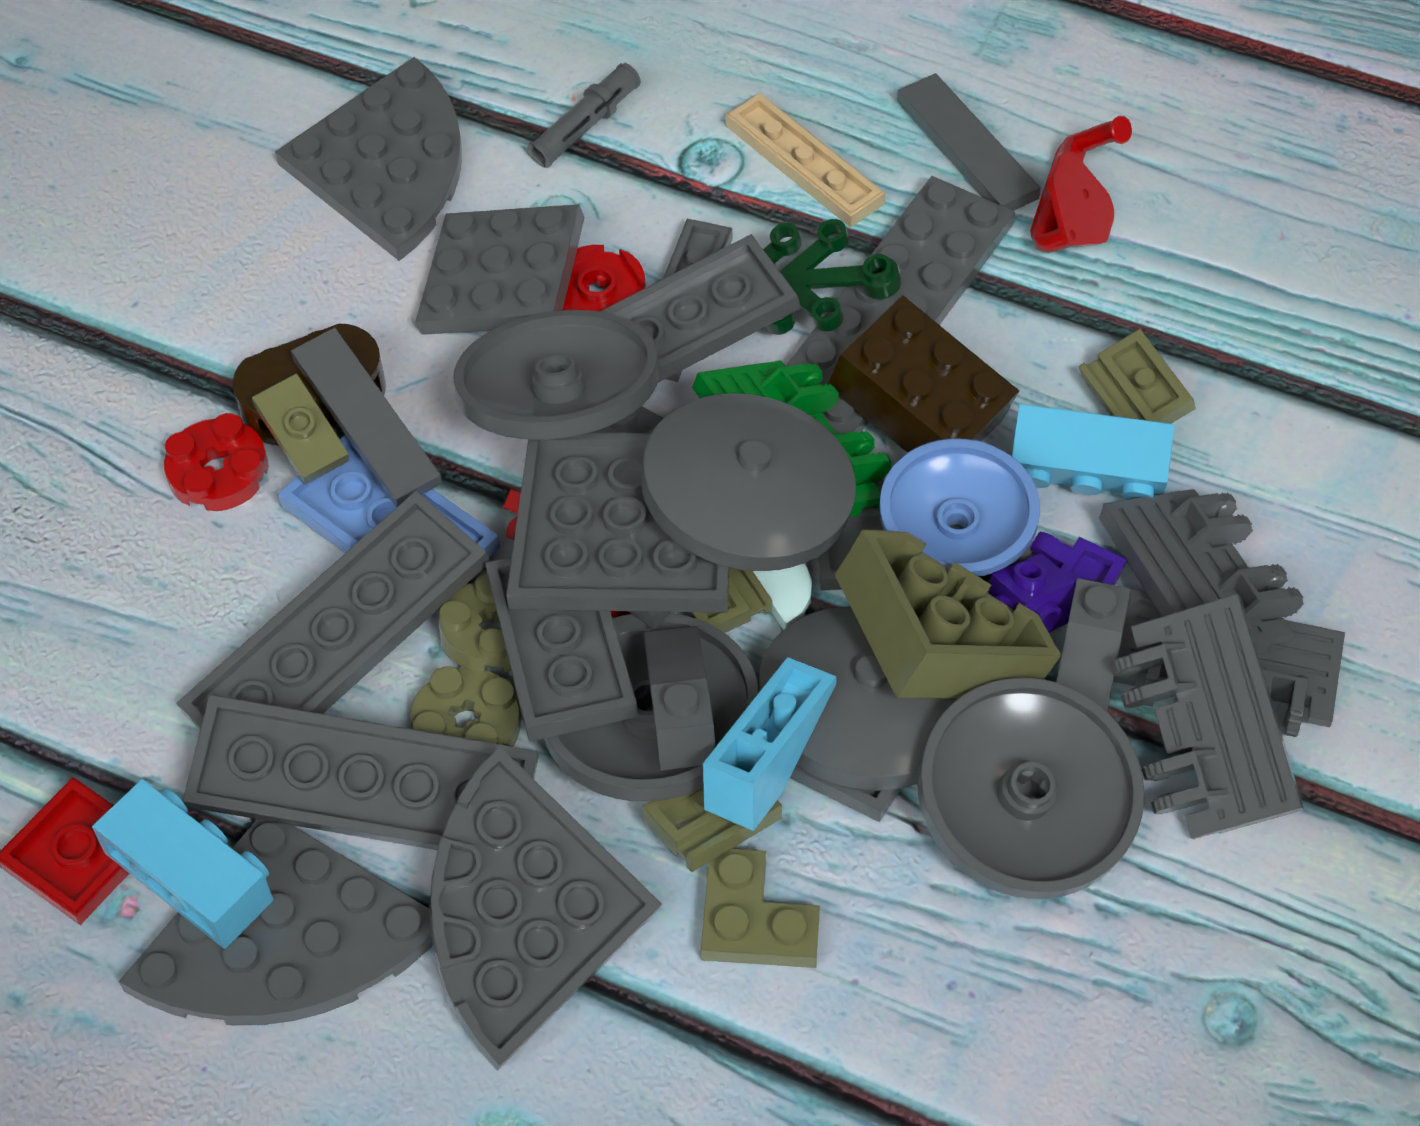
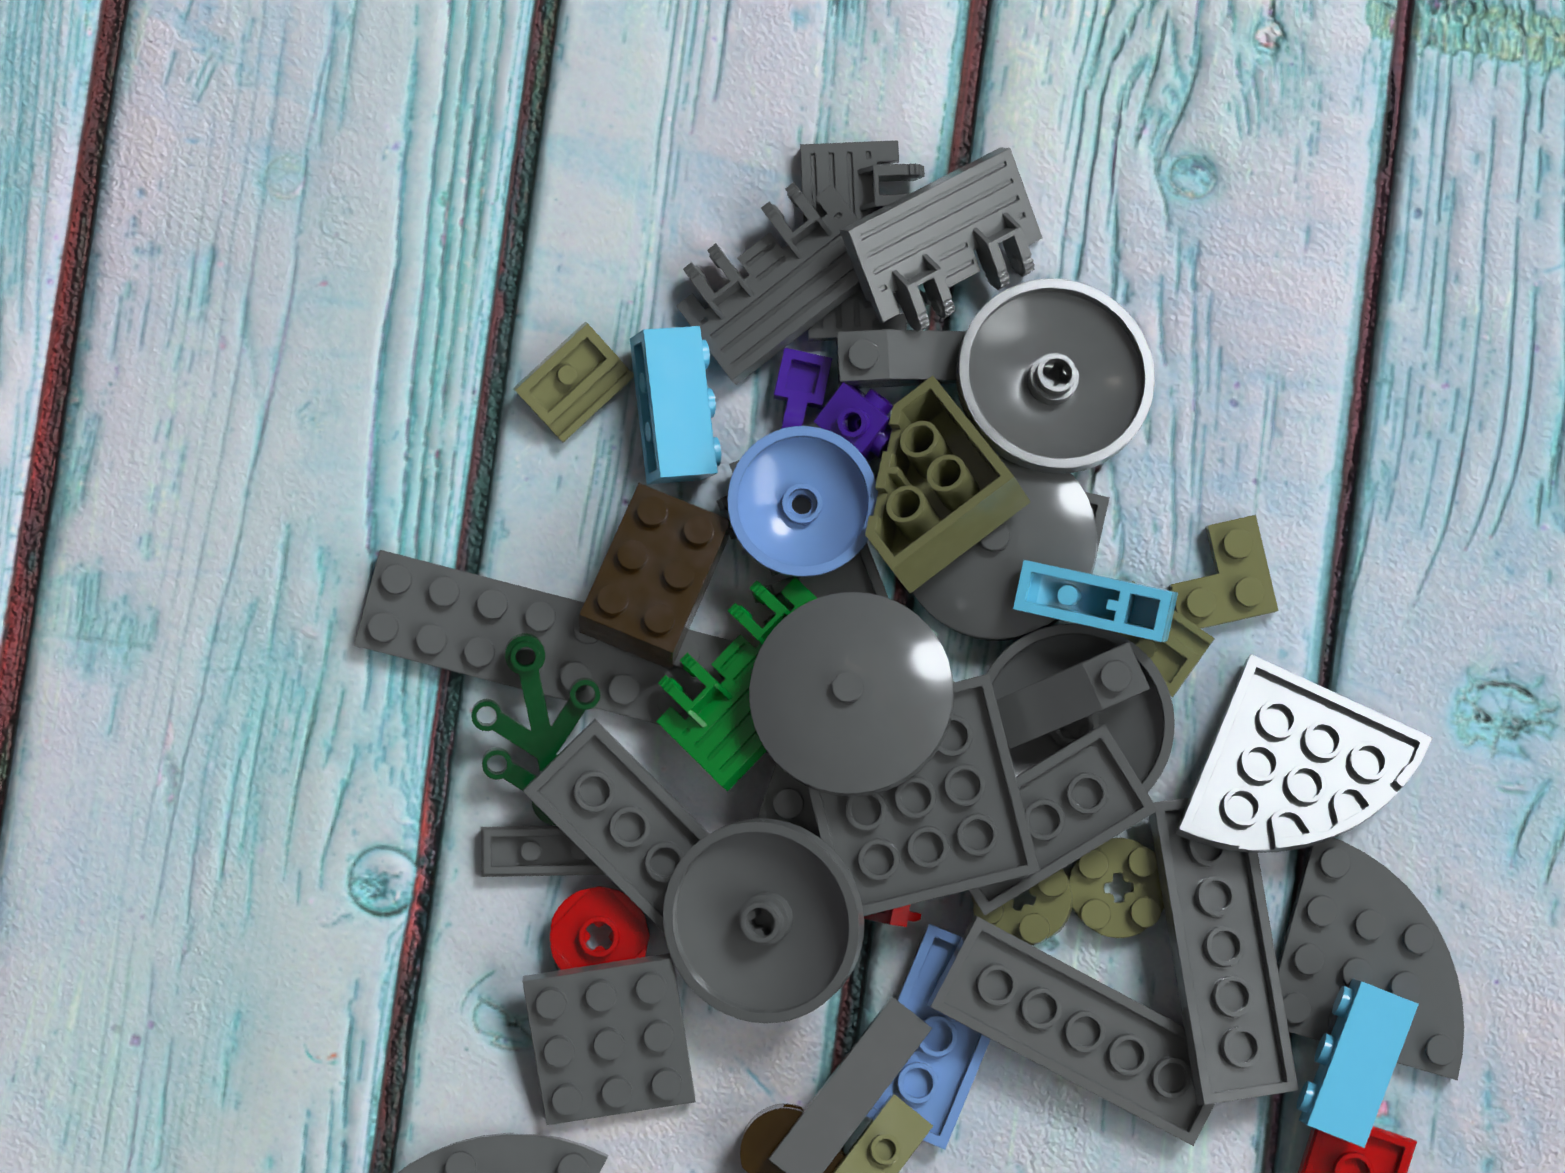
camera: 110 degrees left, 30 degrees up
dark grey pin [528,63,641,168] -> none
tan tile [725,93,885,228] -> none
dark grey tile [897,73,1041,211] -> none
red piece [1030,116,1132,253] -> none

